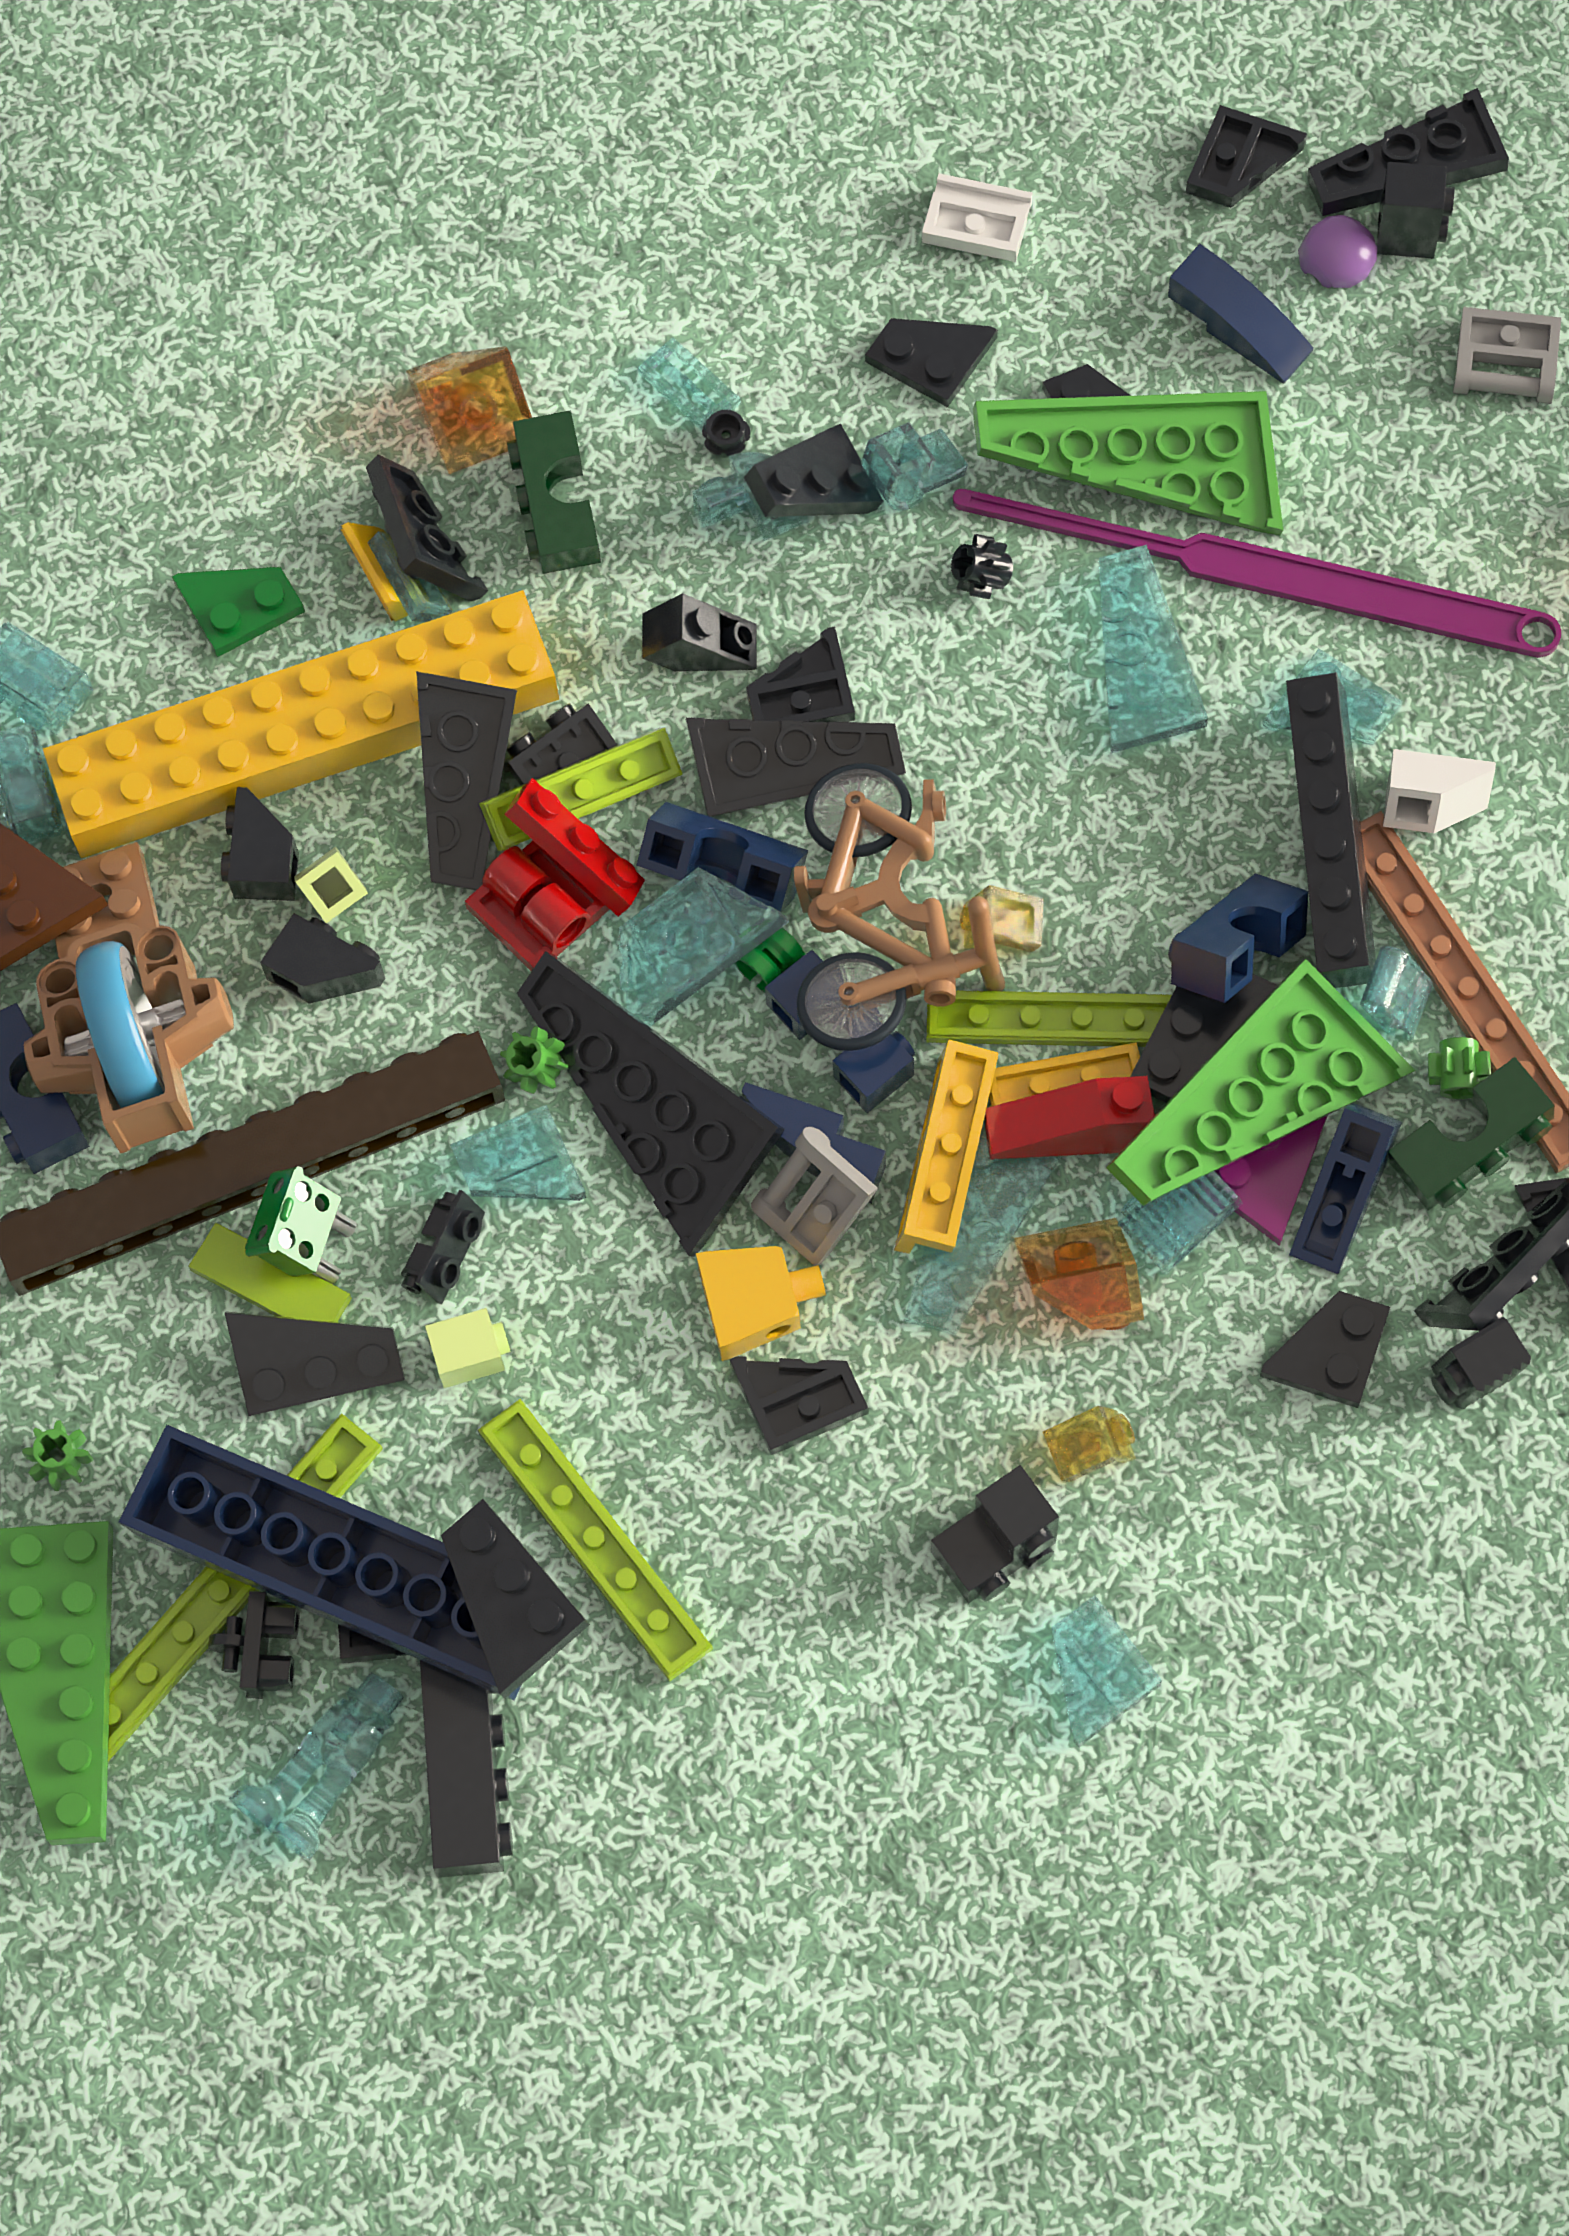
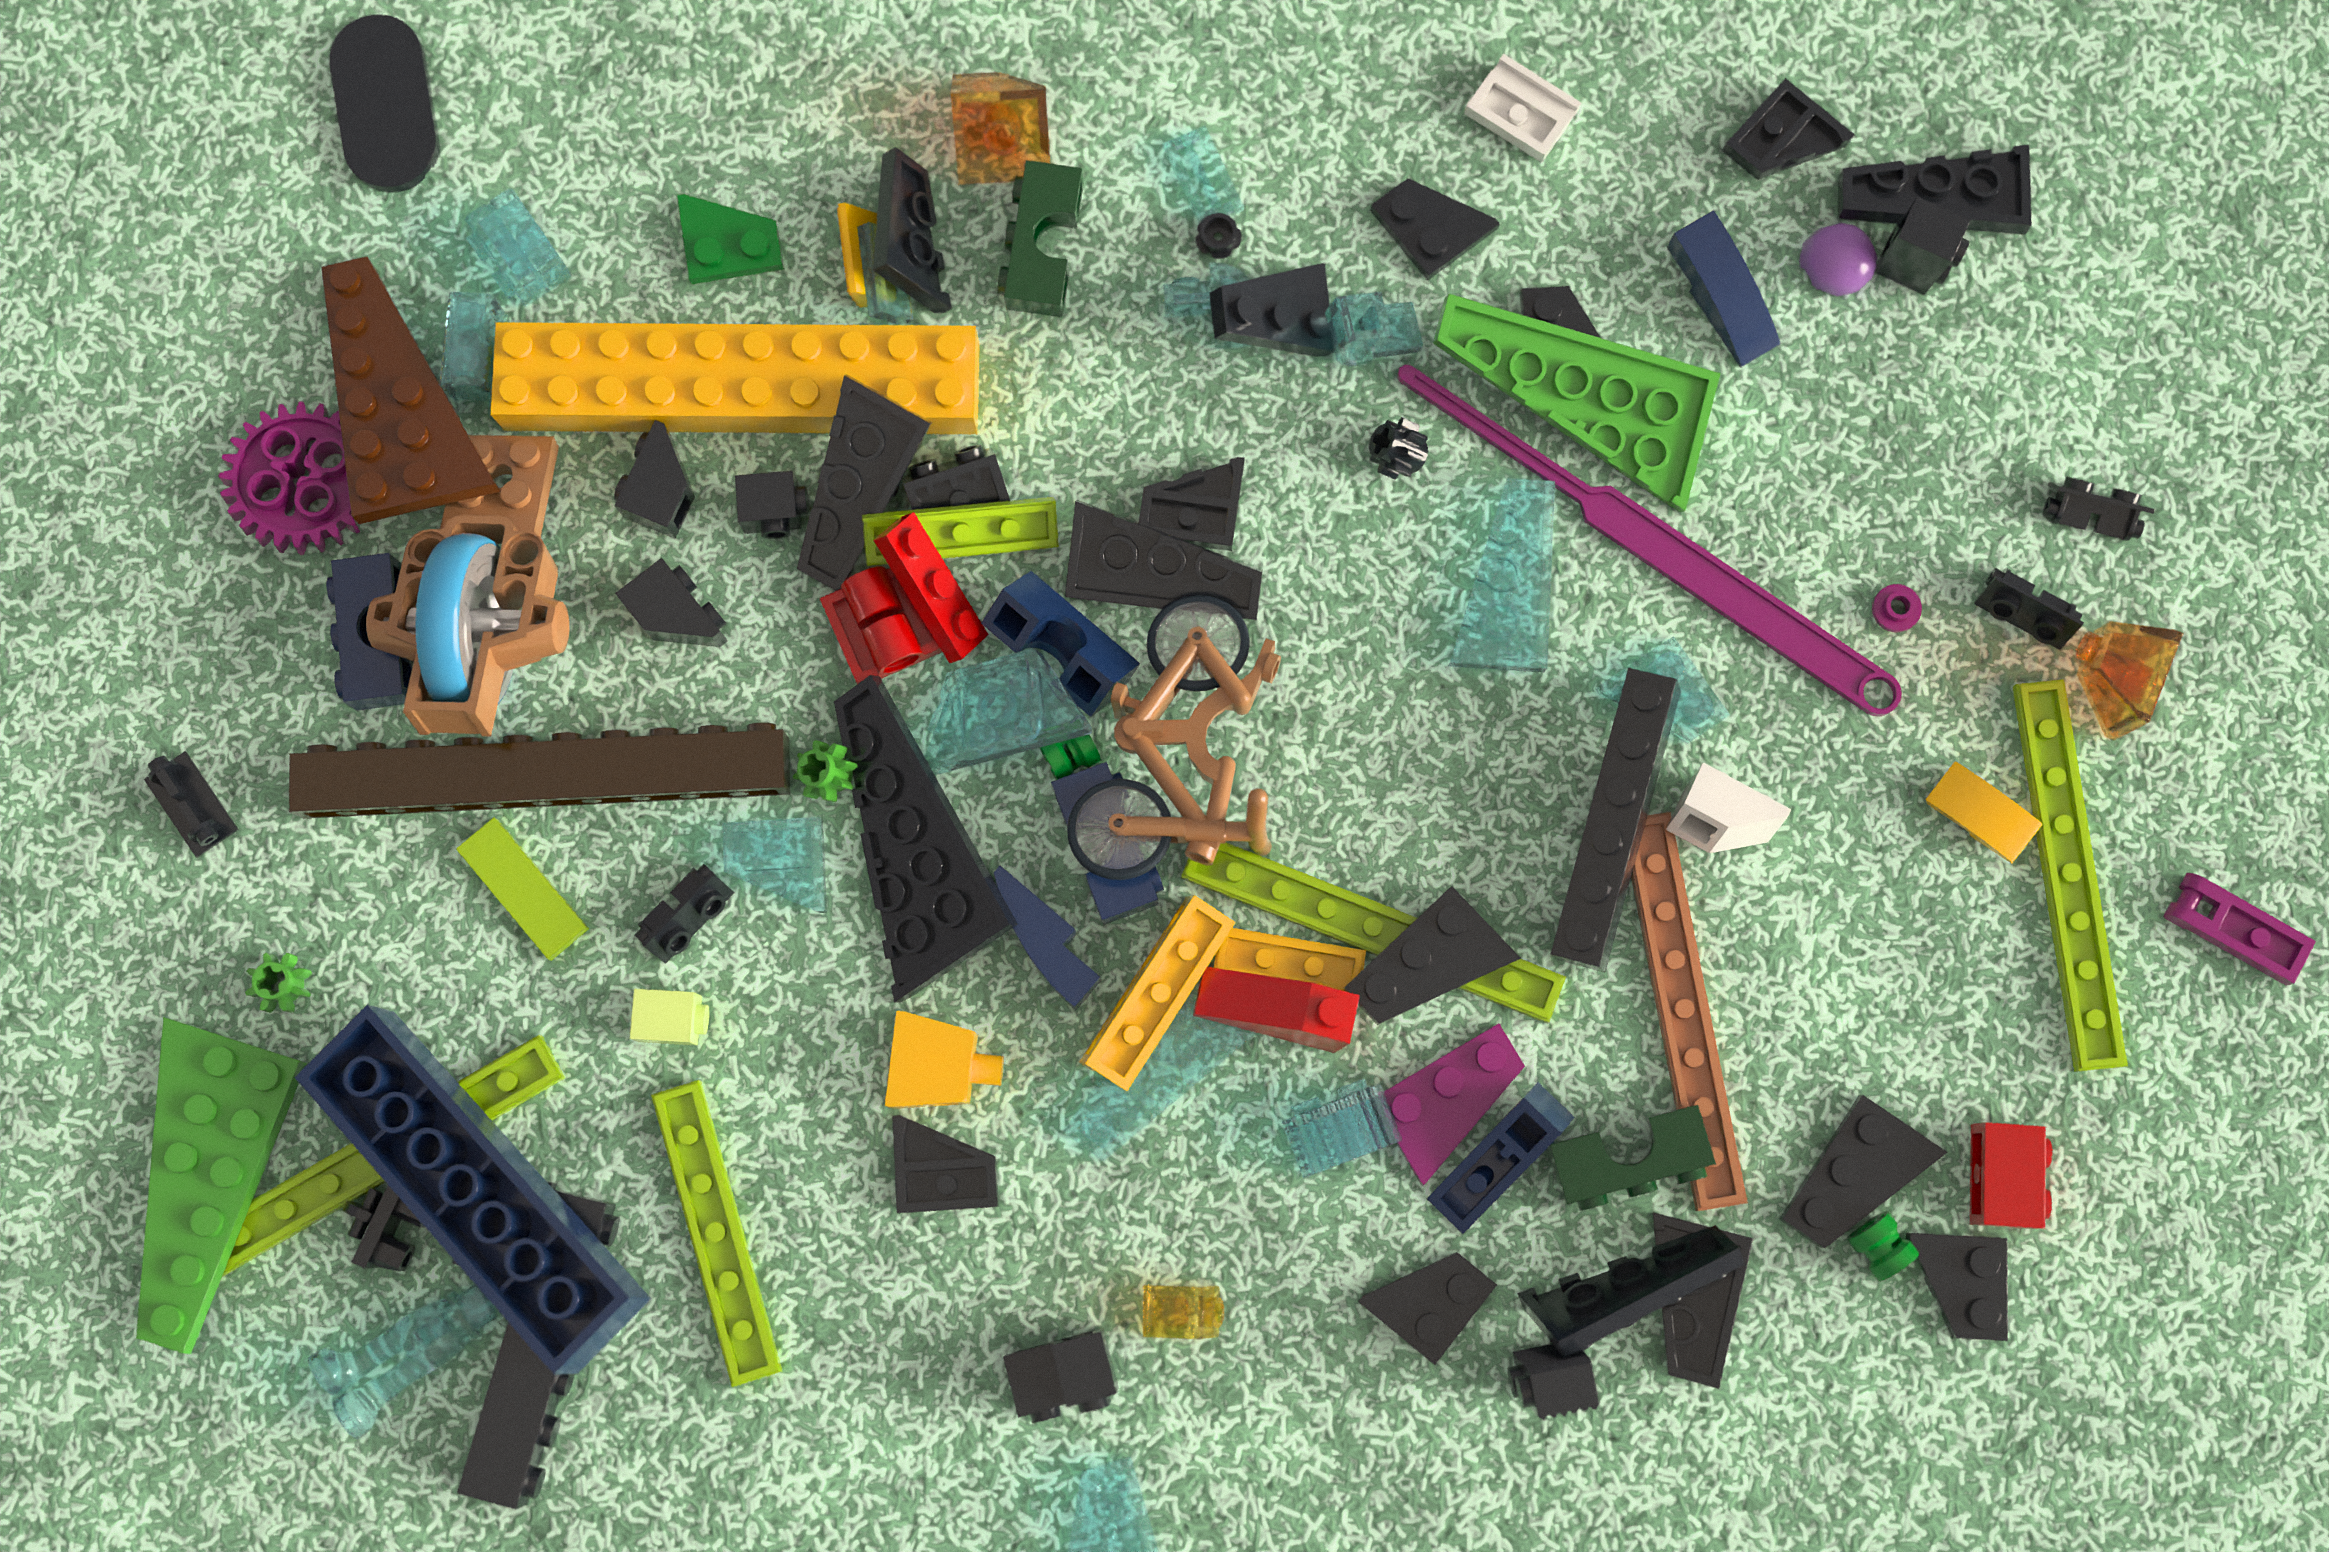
camera: 15 degrees right, 10 degrees up
black wing [225,1311,405,1416] -> none
piece [245,1167,356,1284] -> none
yellowish green brick [294,847,368,923] -> none
black wing [441,1499,590,1699] -> none
black slope [642,593,757,672] -> none
light grey plate [751,1127,878,1266] -> none
clear yellow bracket [960,885,1044,952] -> none
clear orange slope [1014,1218,1144,1330] -> none
bright green wing [1106,959,1415,1206] -> none
dark blue arch [1168,873,1309,1003] -> none
clear light blue piece [1360,946,1433,1041] -> none
bright green gear [1428,1037,1491,1099] -> none
light grey plate [1453,307,1561,404] -> none
none -> black brick [735,470,809,539]
none -> magenta plate [1872,584,1922,633]

